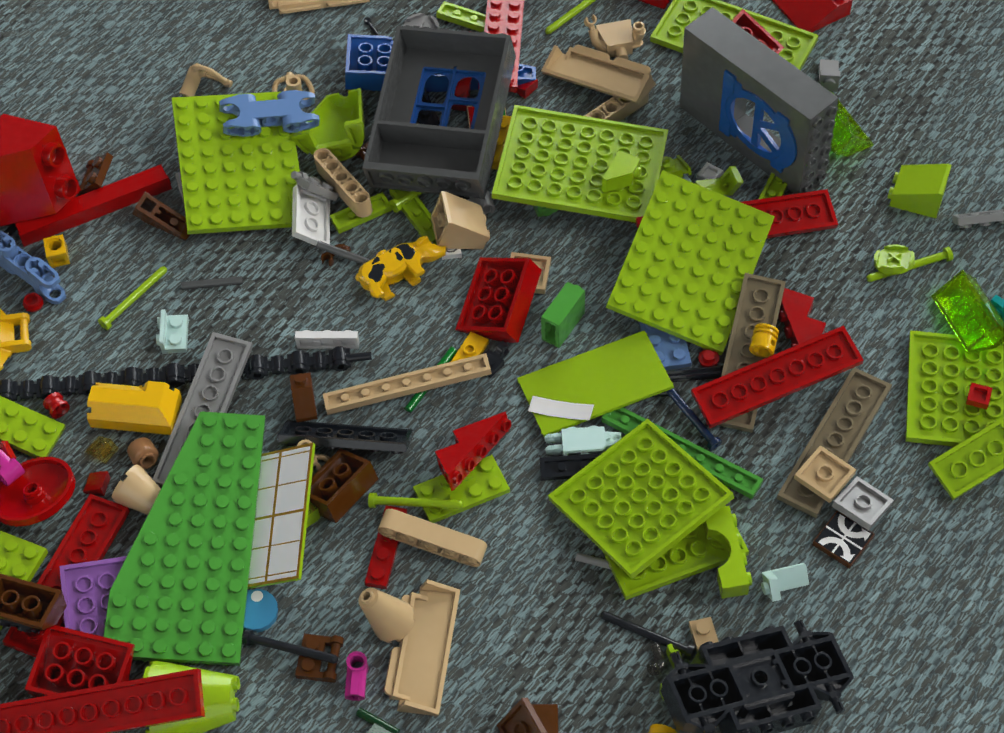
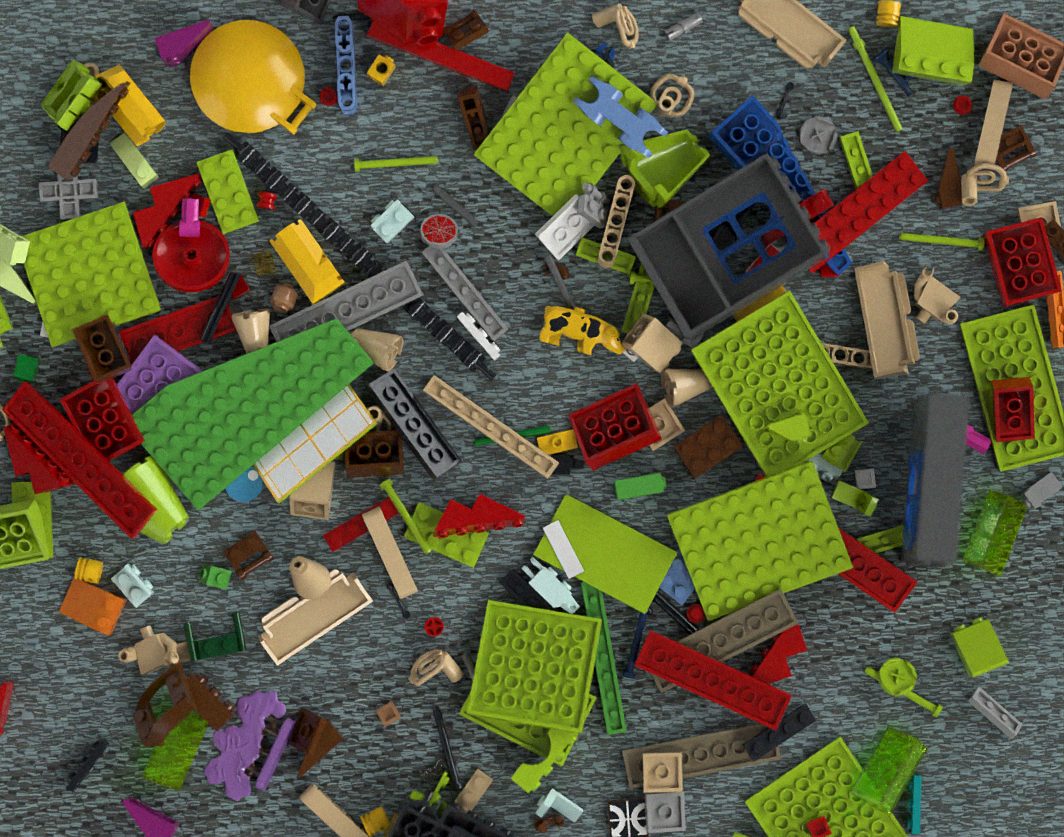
camera: 45 degrees right, 30 degrees up
black bar [242,629,338,664] -> none
reddish brown slope [290,372,318,422] -> none
dark pink piece [345,651,369,701] -> none
yellow piece [749,323,779,358] -> none
none -> bright green bracket [199,563,232,590]
none -> black axle [200,272,240,344]
none -> tan slope [290,462,335,520]
none -> tan cone [350,328,403,372]
none -> medium nougat tile [375,701,401,727]
none -> black hinge [386,583,410,619]
none -> tan piece [408,649,464,686]
none -> tile [420,214,458,249]
none -> light grey plate [422,247,509,342]
none -> red wheel [425,617,444,636]
none -> reddish brown arm [534,814,565,833]
none -> tan cone [661,369,713,407]
none -> light grey pin [664,12,703,41]
none -> reddish brown brick [673,415,743,479]
none -> black plate [743,704,816,761]

